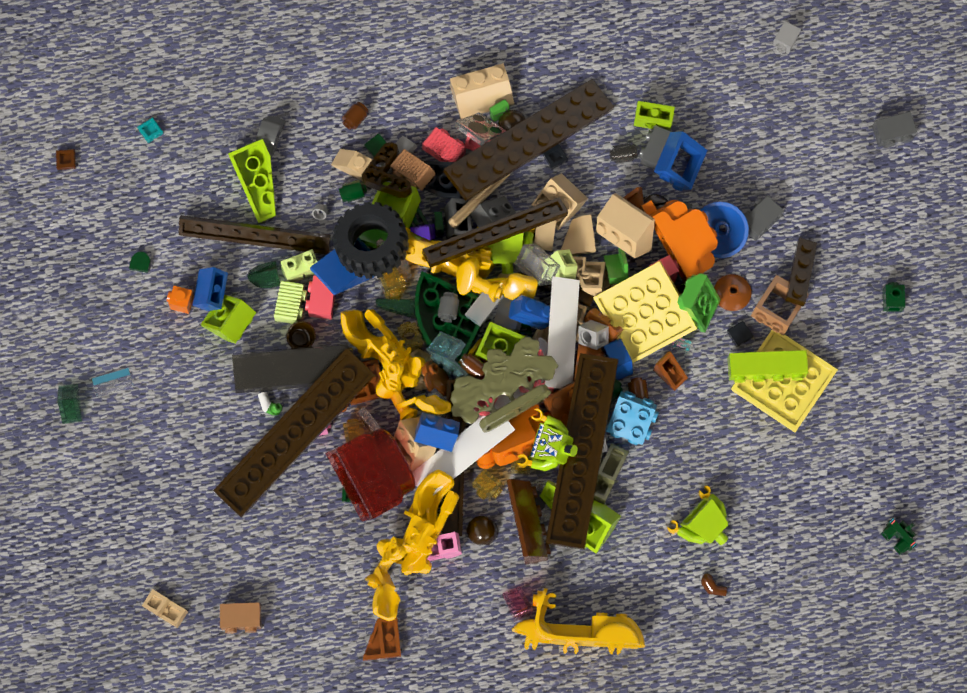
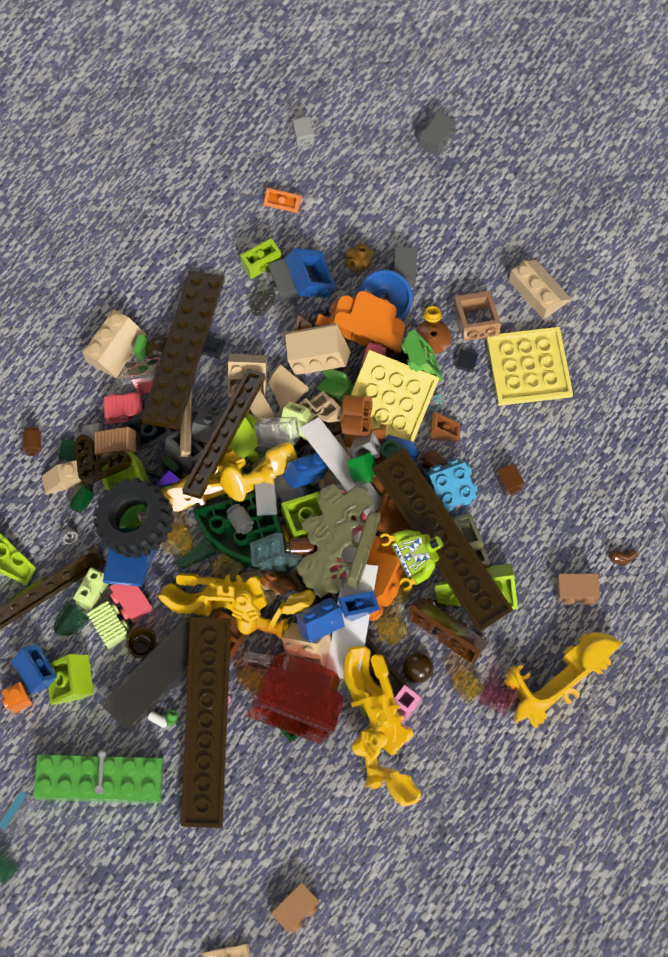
camera: 40 degrees left, 5 degrees down
dark orange wing [363,617,401,661] -> none
lime torso [667,486,728,545] -> none
lime brick [727,350,808,383] -> none
dark brown plate [785,237,817,306] -> none
dark green brick [882,282,906,312] -> none
none -> bright green brick [33,755,165,804]
none -> light grey hinge [95,750,106,794]
none -> orange slope [263,188,303,213]
none -> blue slope [338,591,380,621]
none -> dark orange brick [341,395,373,436]
none -> pearl gold brick [344,242,375,274]
none -> green brick [347,452,376,484]
none -> dark green tile [380,440,403,459]
none -> yellow plate [423,306,442,323]
none -> clear yellow brick [452,670,485,705]
none -> reddish brown brick [495,463,524,496]
none -> tan slope [509,260,572,320]
none -> medium nougat brick [556,574,600,605]

